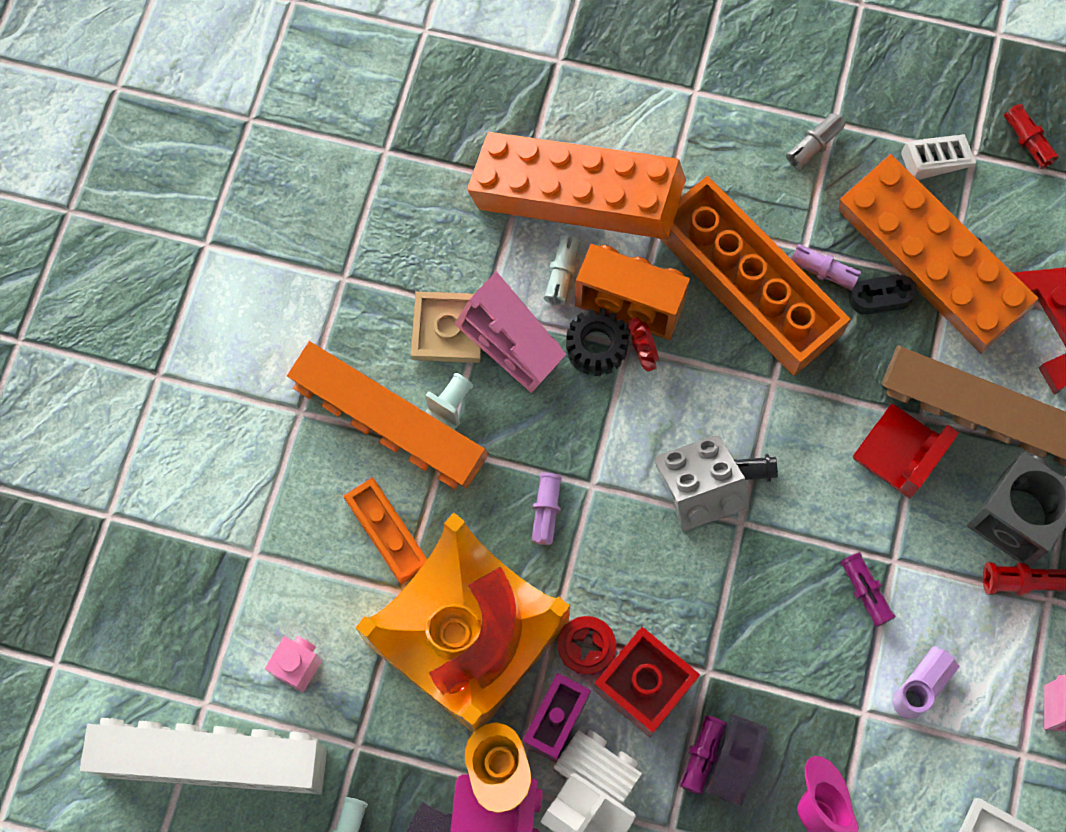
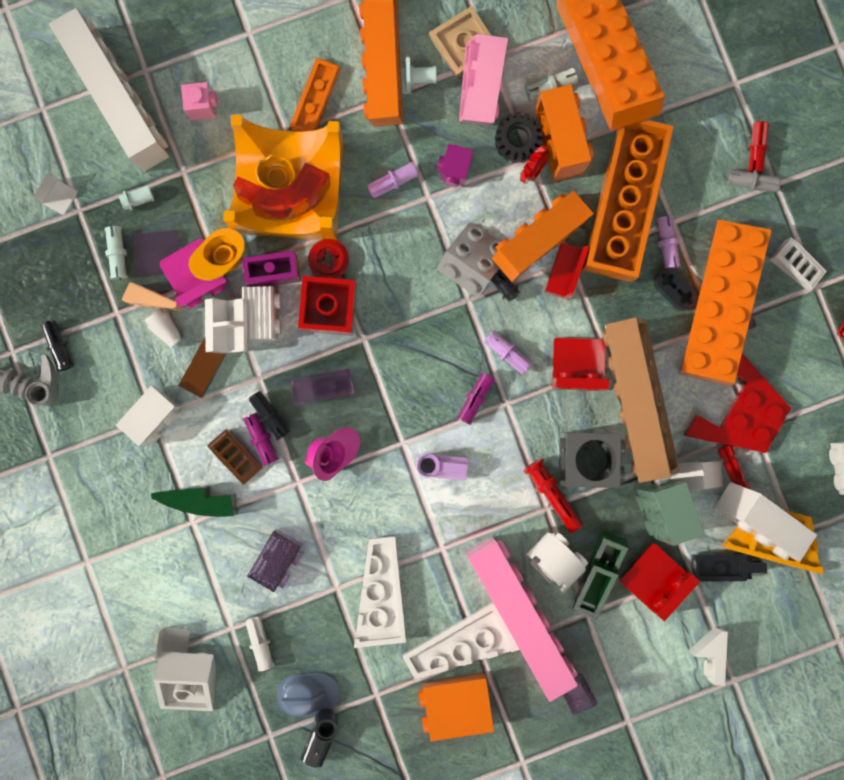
camera: 50 degrees right, 15 degrees up
magenta pin [679,715,727,795] -> none
none -> magenta brick [436,143,473,187]
none -> lavender axle [484,330,532,374]
none -> orange brick [492,190,593,282]
none -> red panel [544,242,589,300]
none -> red axle [747,121,769,174]

